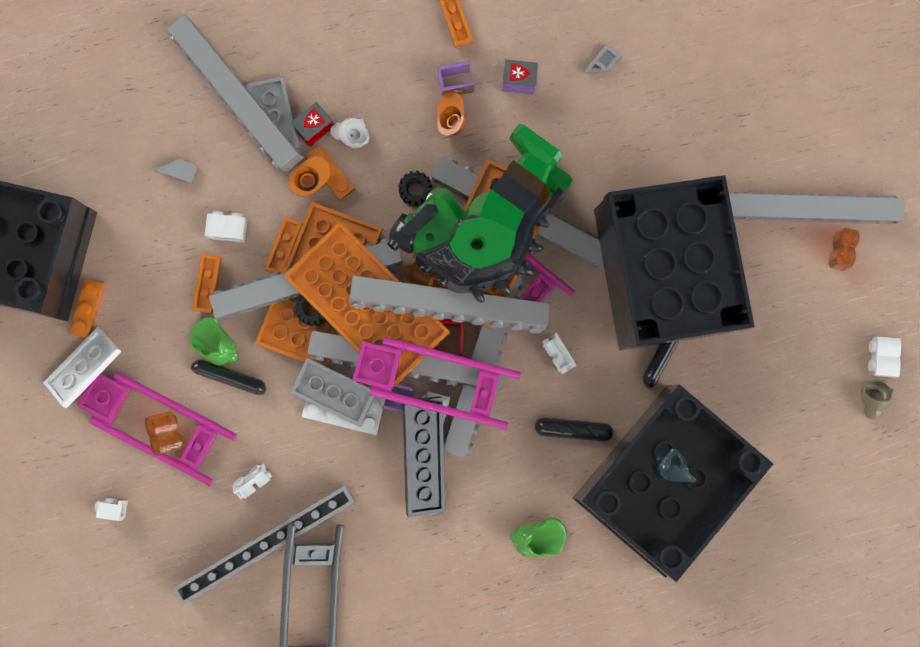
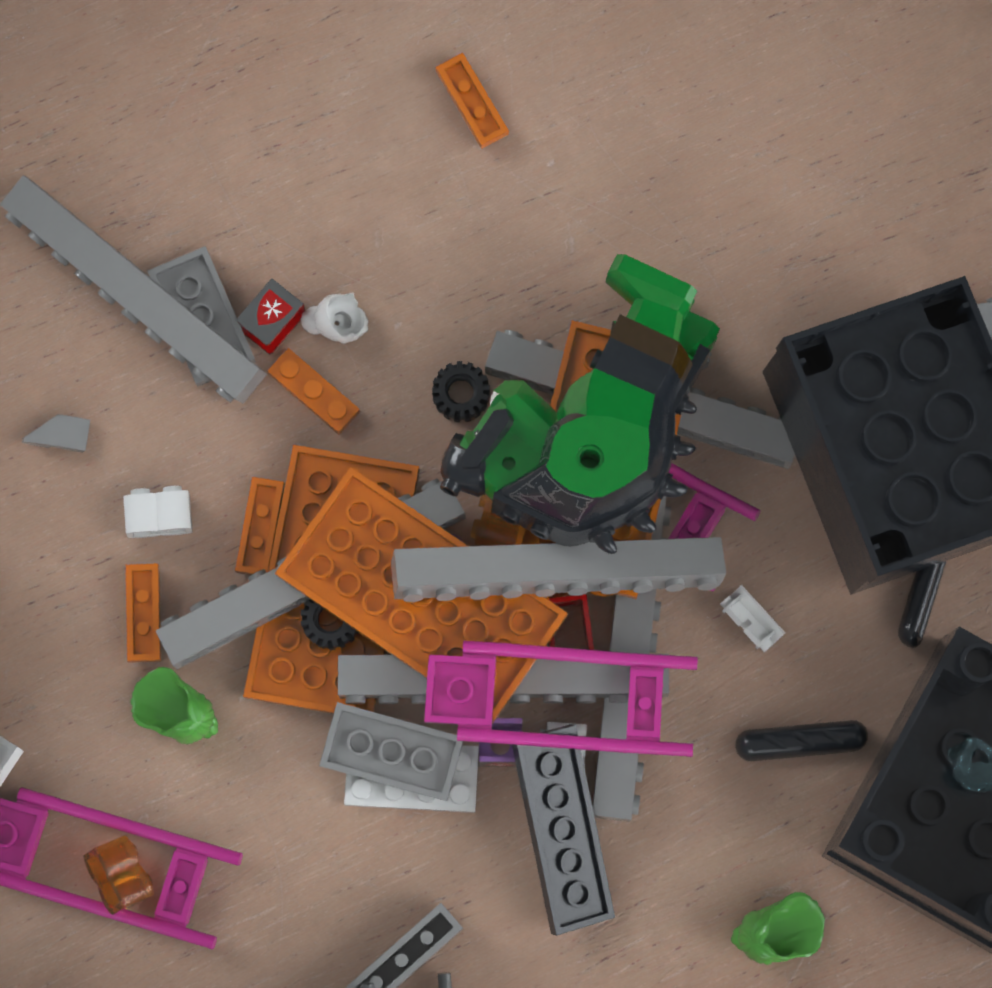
camera: 10 degrees left, 5 degrees down
black piece [191,360,266,395] -> none
white hinge [232,463,273,499] -> none
orange piece [289,156,331,196] -> none
medium lavender piece [437,61,475,96] -> none
orange piece [437,92,467,136] -> none
piece [502,59,538,94] -> none
light grey slope [585,44,621,74] -> none

